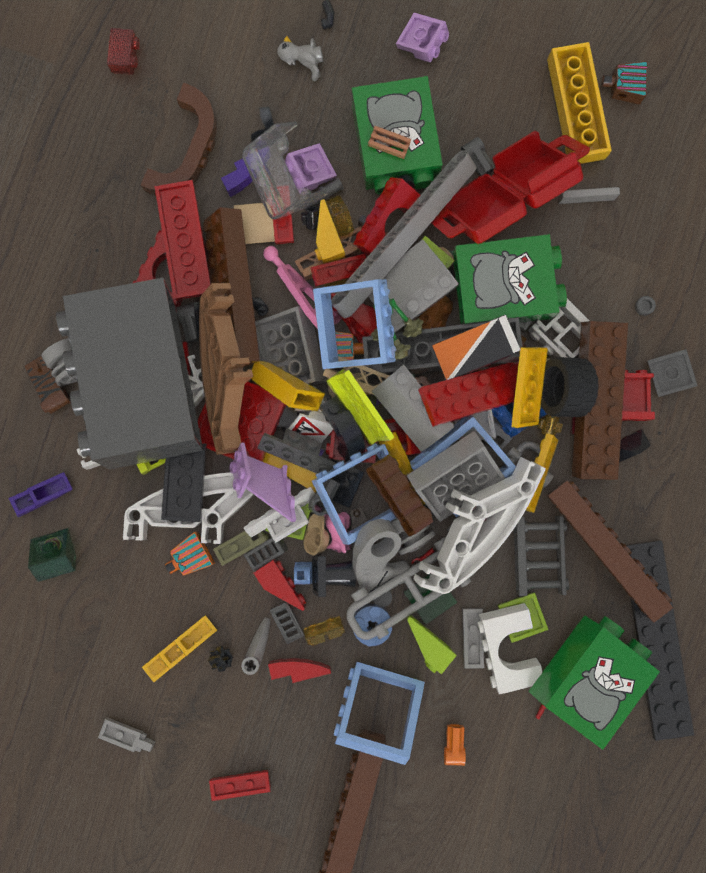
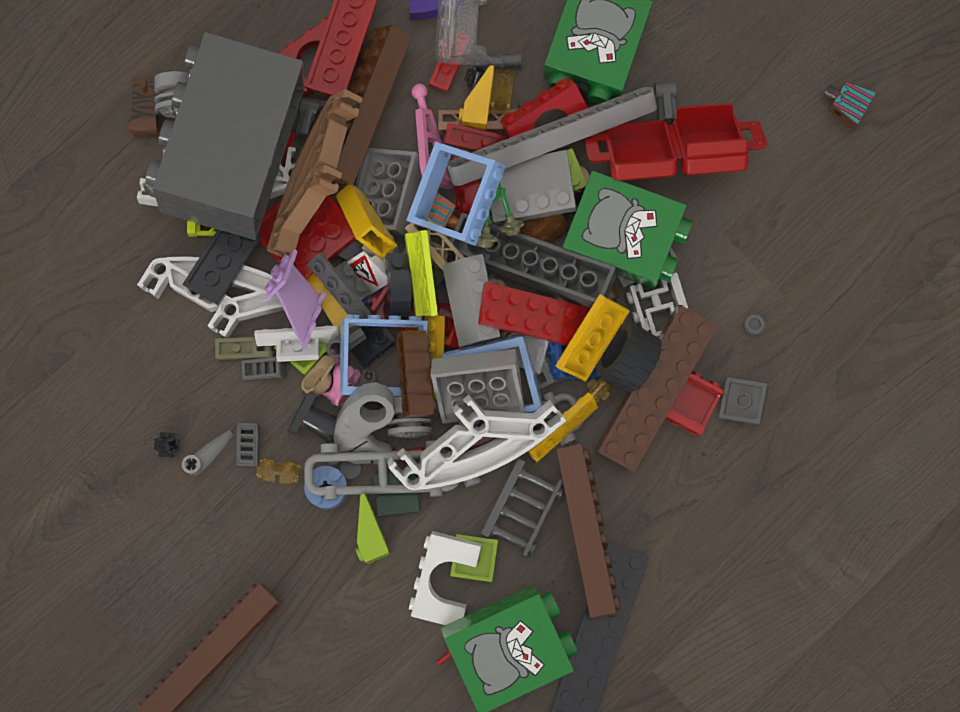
camera: 30 degrees right, 5 degrees down
dark purple slope [9,472,73,517] -> none
clear green slope [28,528,76,582] -> none
light grey hinge [98,717,155,752] -> none
yellow slope [142,615,217,682] -> none
torso [165,531,215,576] -> none
red plate [209,770,271,801] -> none
tan slope [234,202,275,244] -> none
black arm [252,297,268,316] -> none
red slope [254,559,307,611] -> none
red slope [268,658,331,683] -> none
lavender plate [283,143,337,194] -> none
medium blue leg [294,562,313,584] -> none
light blue window [334,662,425,765] -> none
nougat tile [368,126,411,159] -> none
tile [432,315,520,380] -> none
orange piece [444,724,466,766] -> none
light grey plate [462,608,484,669] -> none
yellow brick [547,42,612,164] -> none
light grey tile [558,187,620,204] -> none
black slope [619,429,651,462] -> none

